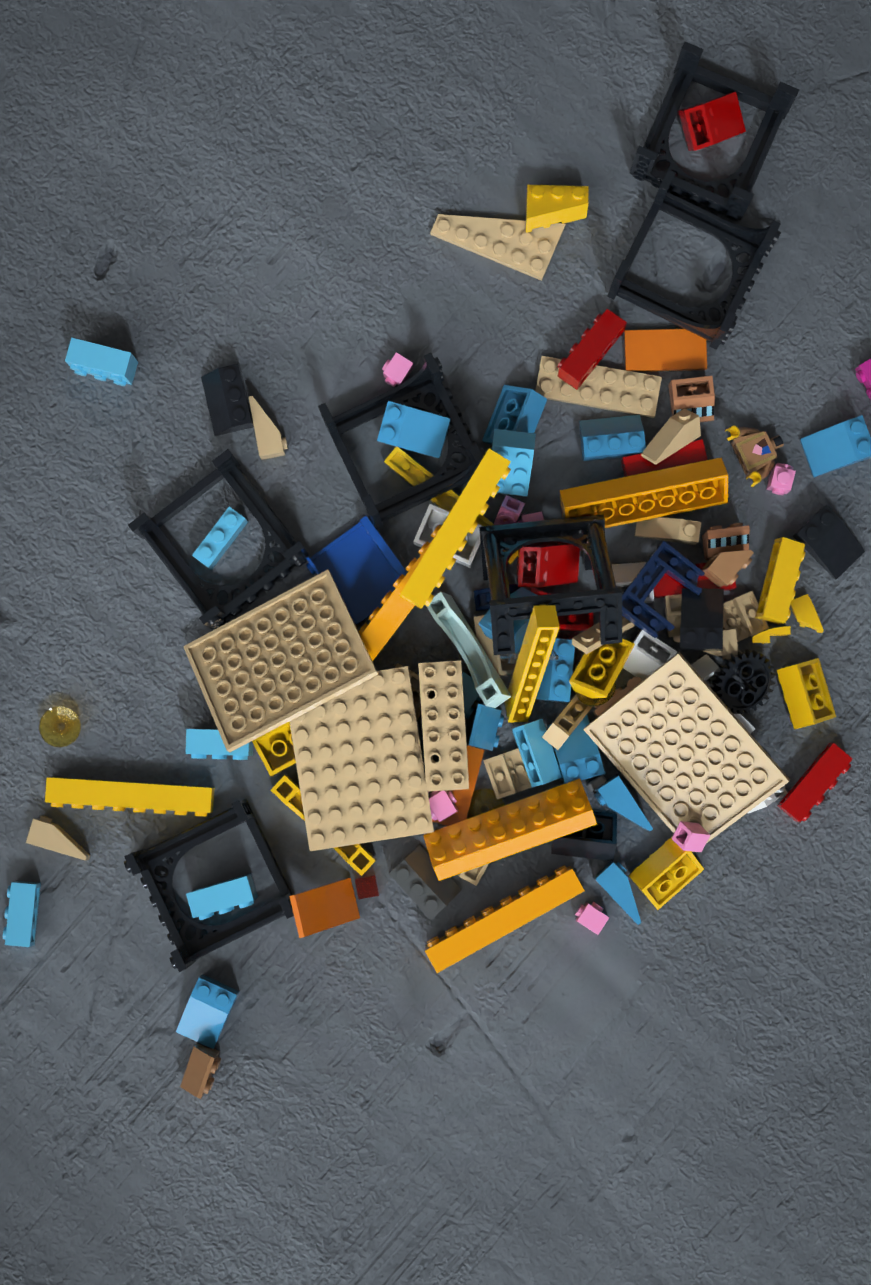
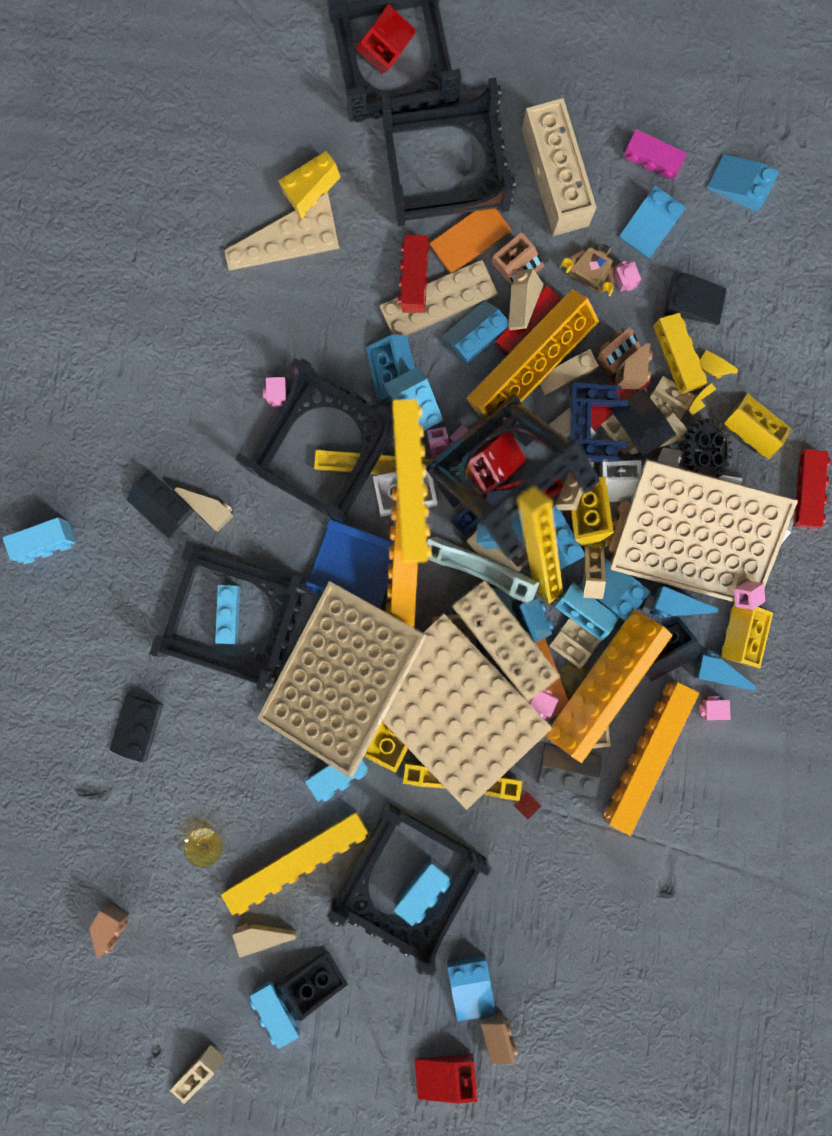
camera: 45 degrees left, 0 degrees up
orange tile [289,878,360,938] -> none
dark azure slope [377,401,451,459] -> none
none -> black slope [110,694,163,762]
none -> black slope [274,951,348,1021]
none -> red slope [415,1054,478,1104]
none -> tan piece [521,98,597,236]

